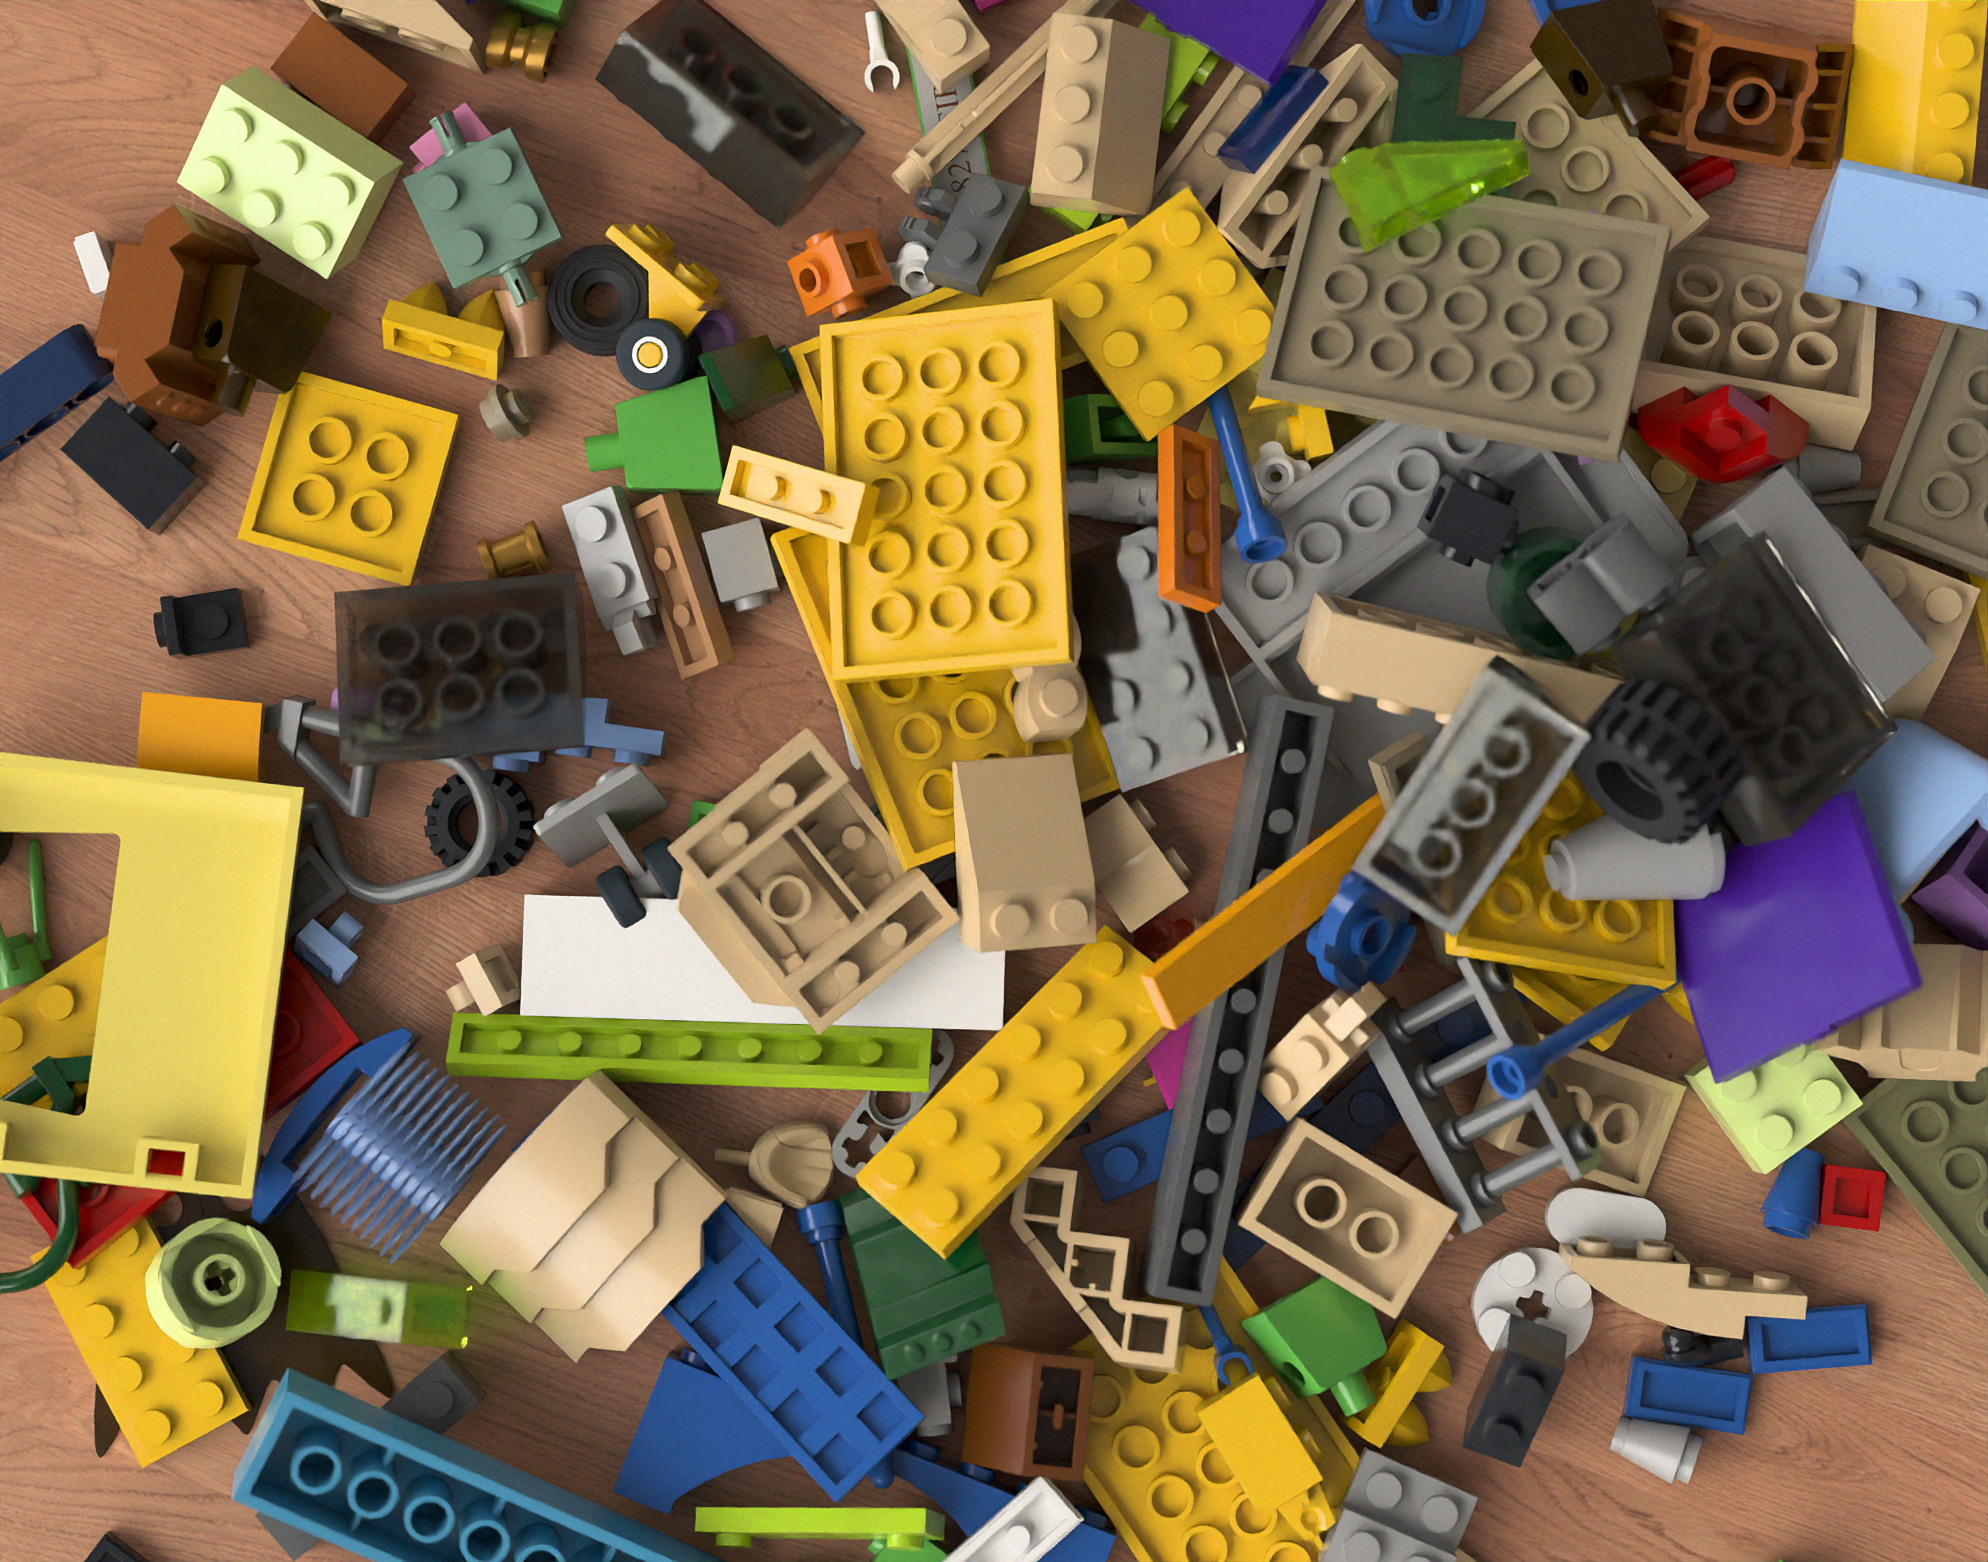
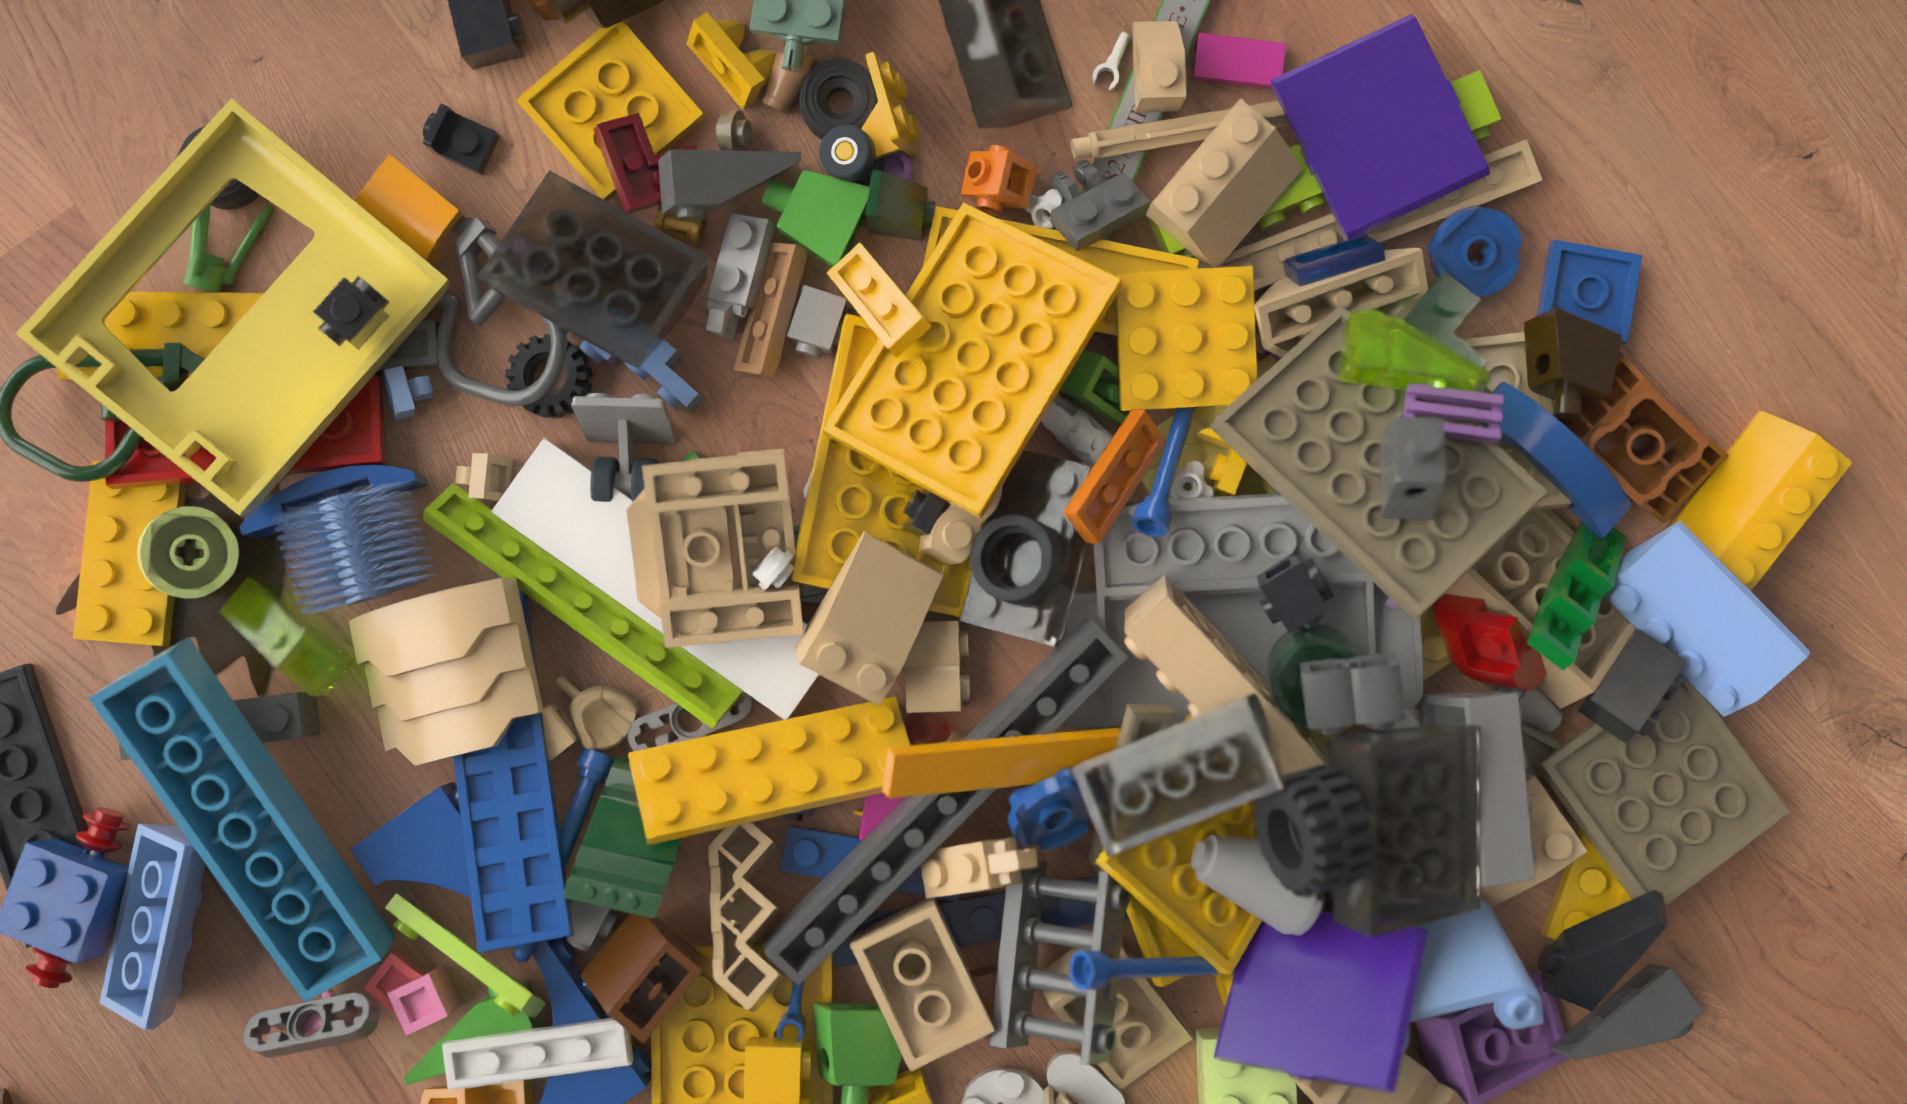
camera: 30 degrees right, 0 degrees up
none -> black brick [313,276,390,350]
none -> dark red plate [593,113,698,214]
none -> dark grey slope [658,149,801,221]
none -> white plate [752,546,795,590]
none -> black plate [902,488,946,536]
none -> black tyre [970,514,1063,605]
none -> dark grey torso [1380,417,1446,520]
none -> medium lavender tile [1404,383,1504,445]
none -> blue slope [1477,381,1632,539]
none -> green slope [1527,521,1626,671]
none -> black brick [1578,629,1687,743]

